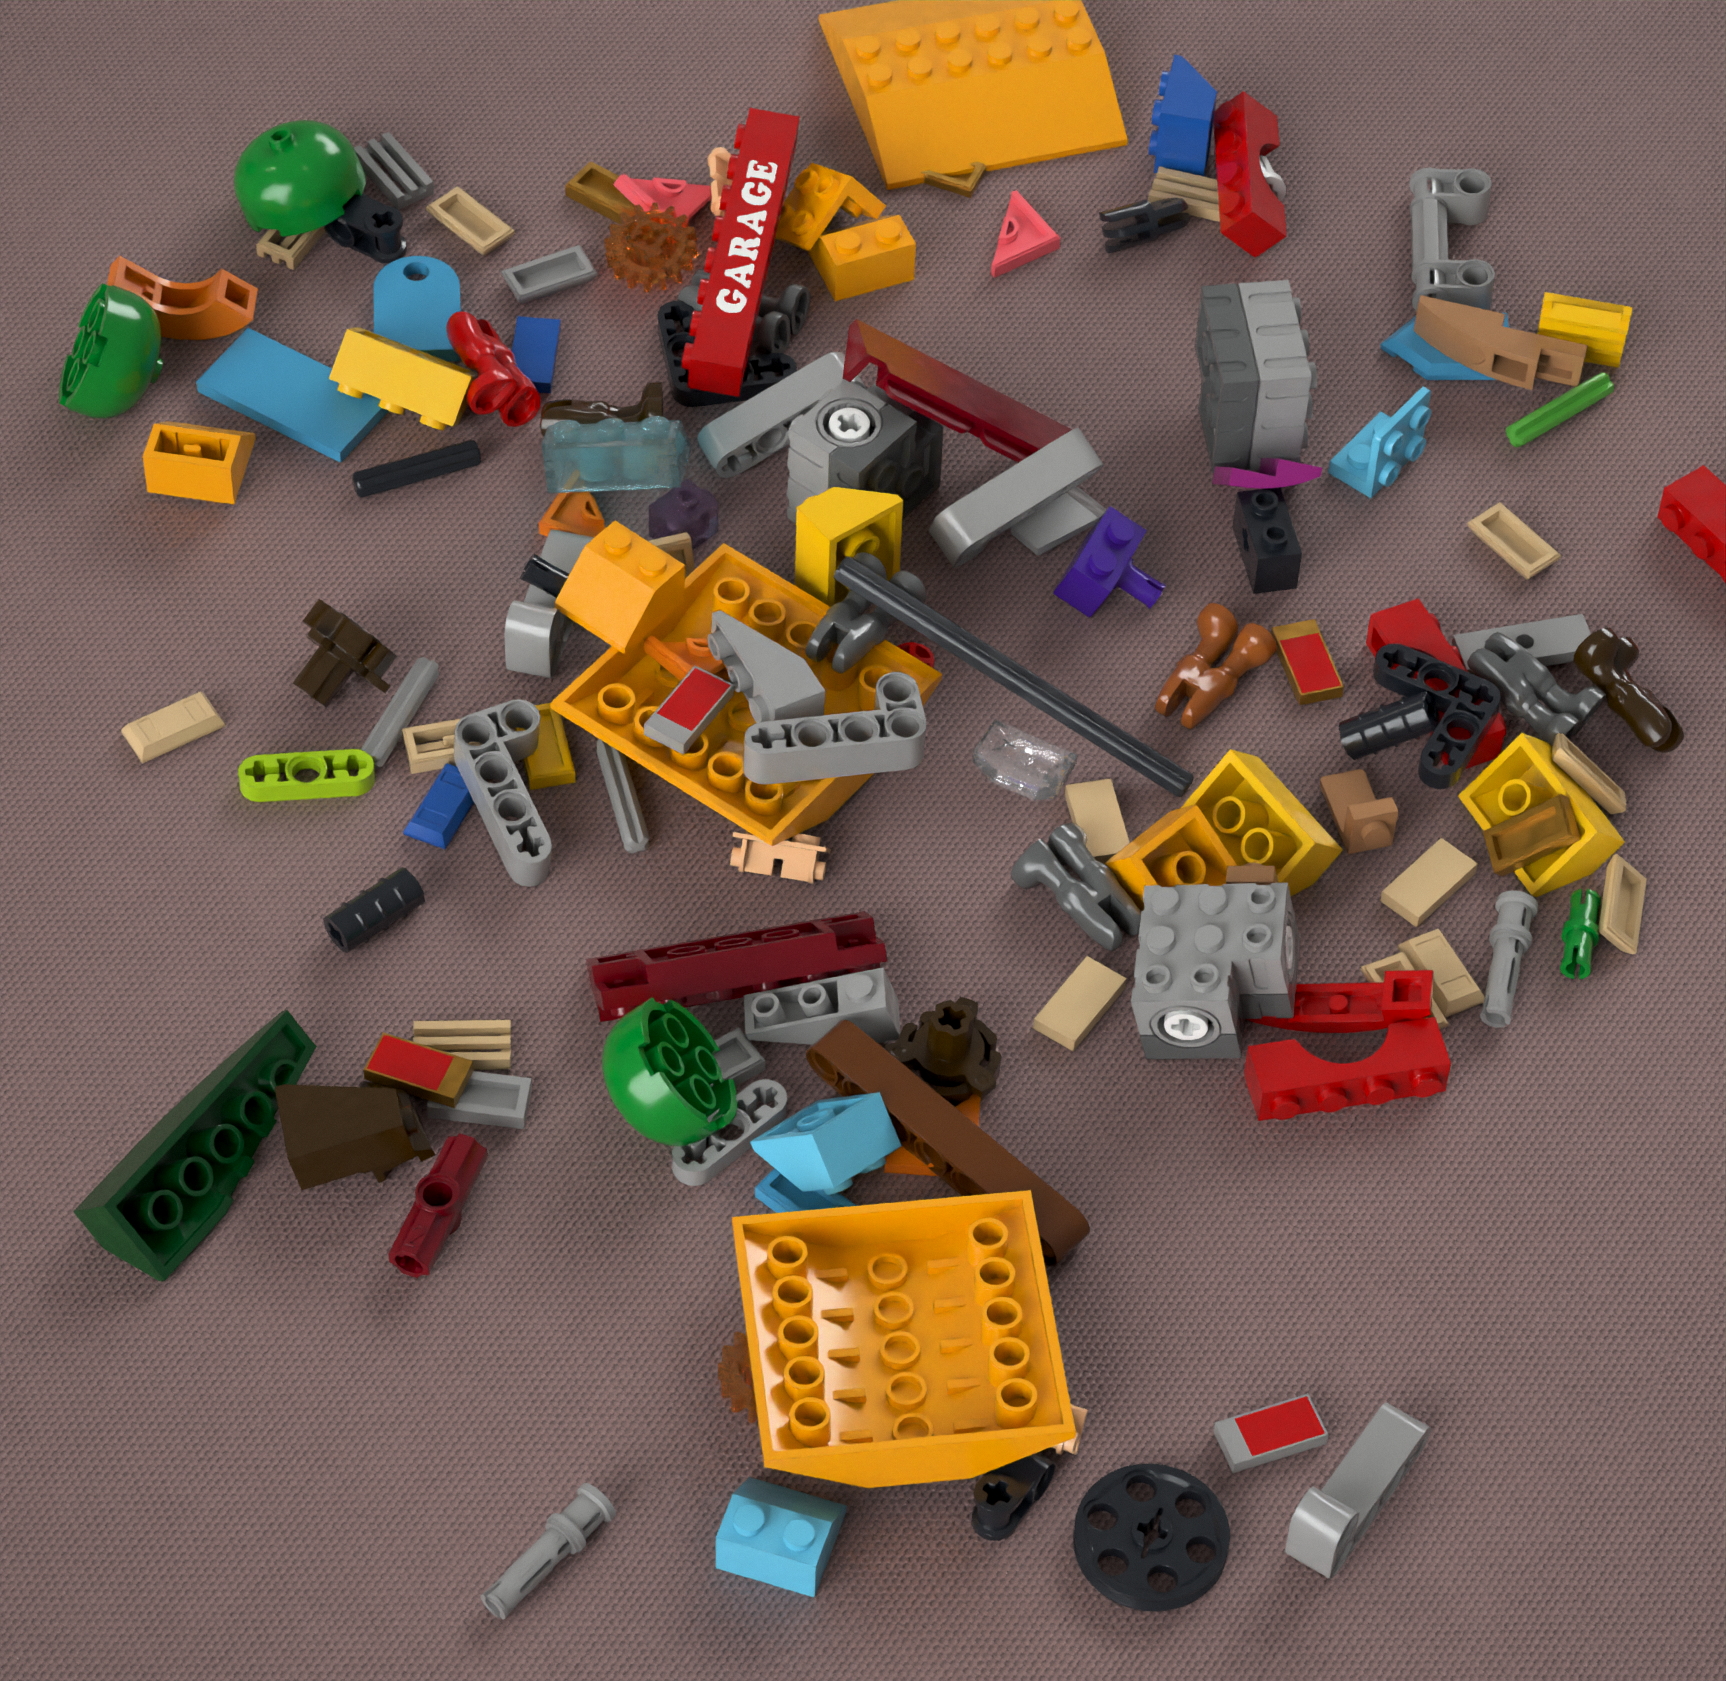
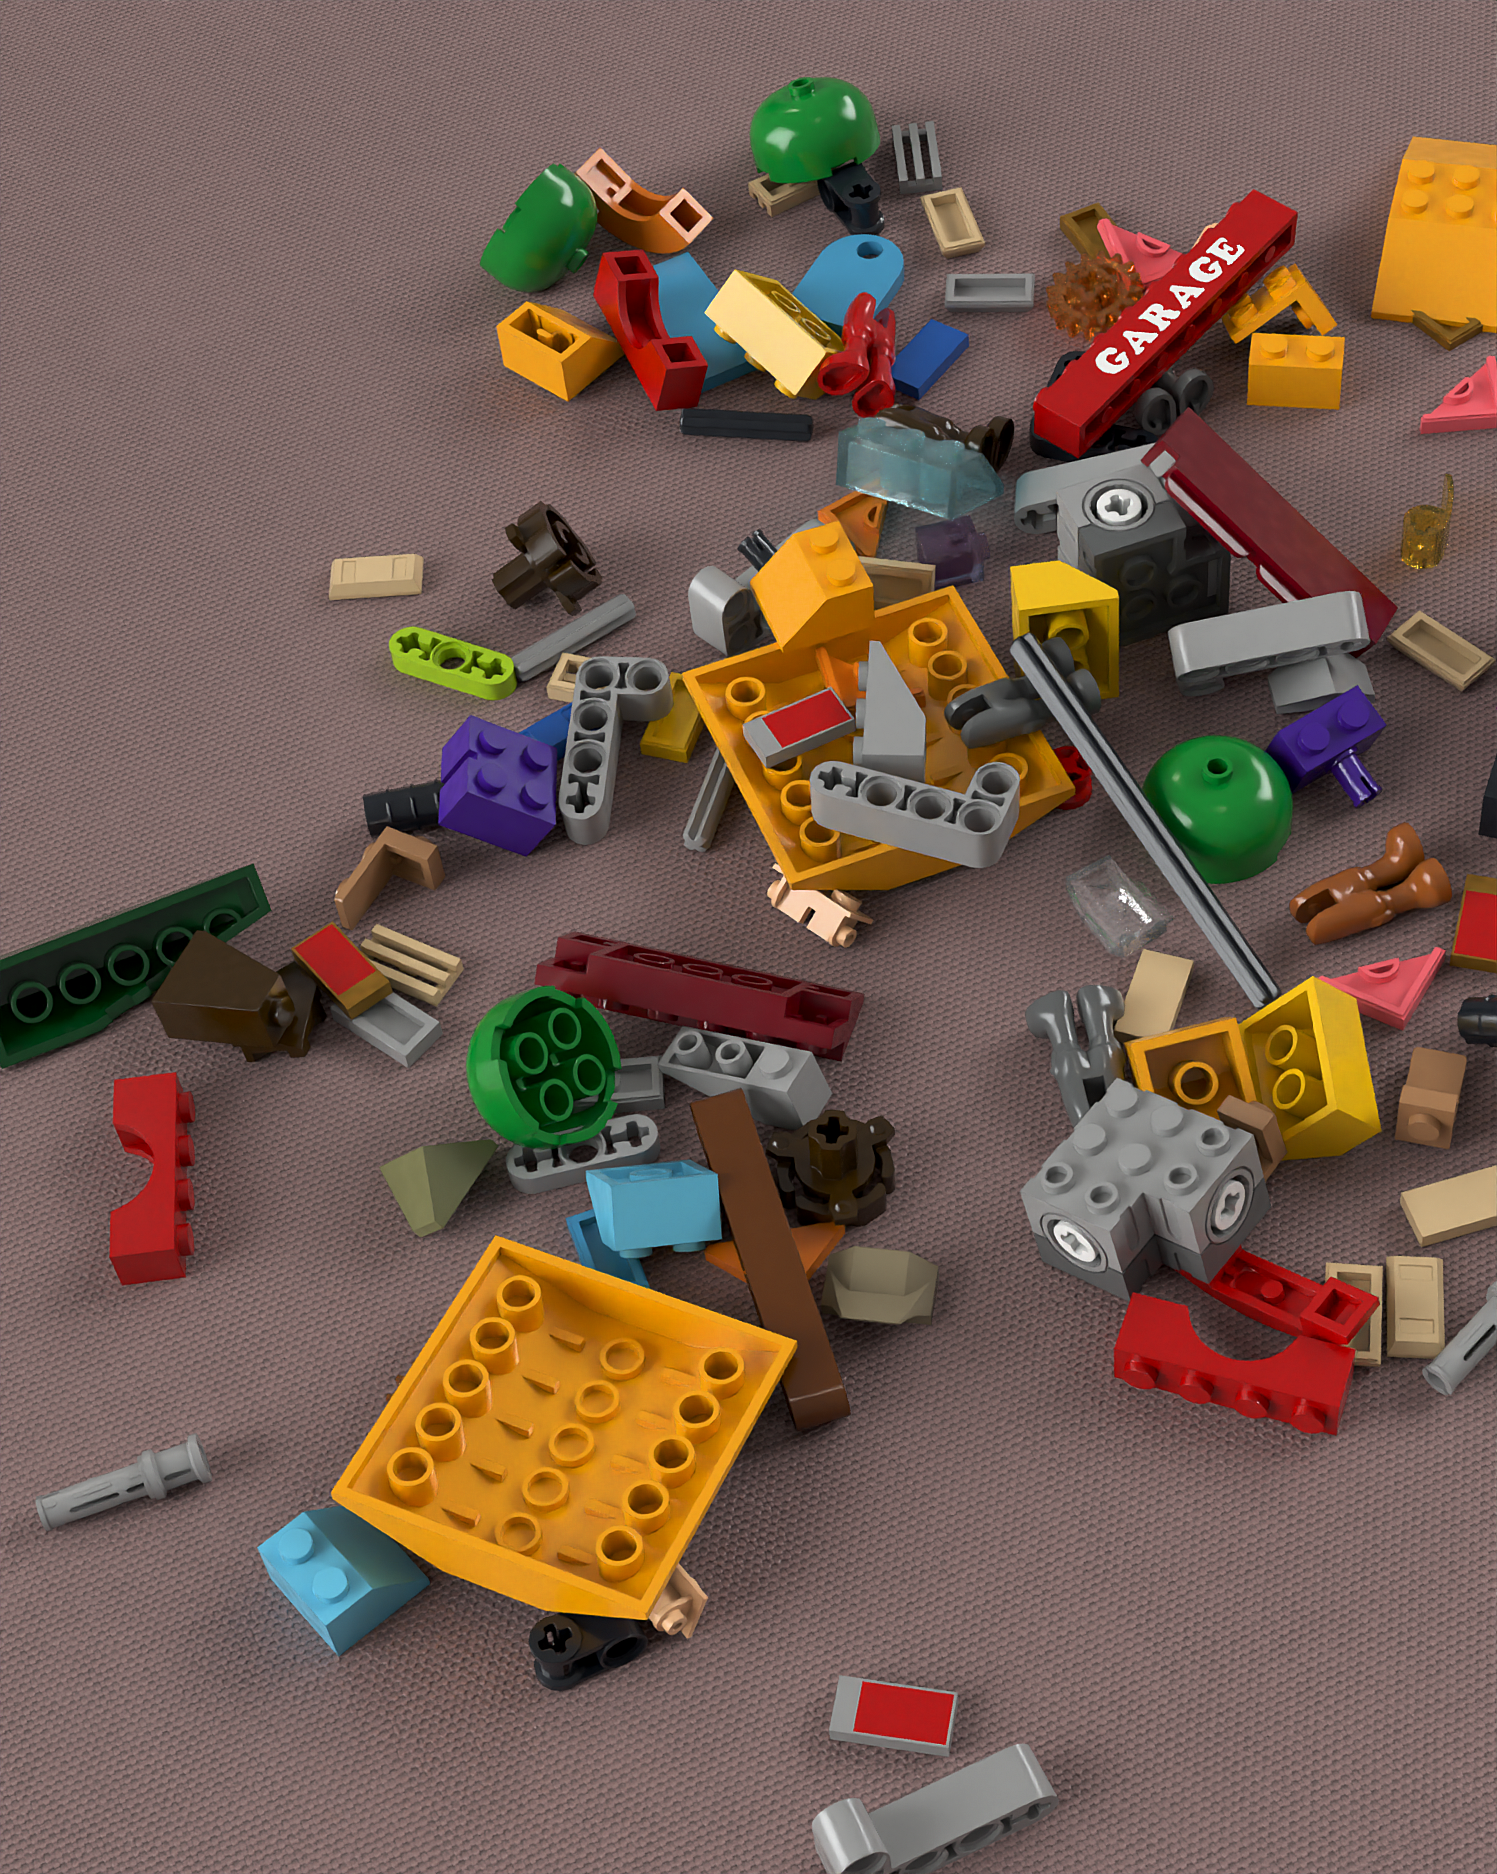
camera: 40 degrees right, 0 degrees up
dark red piece [388,1133,488,1278] -> none
tan tile [1033,956,1127,1051] -> none
black wedge [1073,1463,1230,1612] -> none
none -> red arch [109,1072,195,1286]
none -> medium nougat bracket [334,826,445,930]
none -> olive slope [379,1139,499,1238]
none -> dark purple piece [438,715,557,857]
none -> red arch [593,249,708,411]
none -> dark tan slope [821,1246,939,1325]
none -> green cylinder [1142,735,1293,884]
none -> coral tile [1318,947,1446,1031]
none -> tan tile [1387,610,1496,692]
none -> clear yellow panel [1400,473,1454,569]

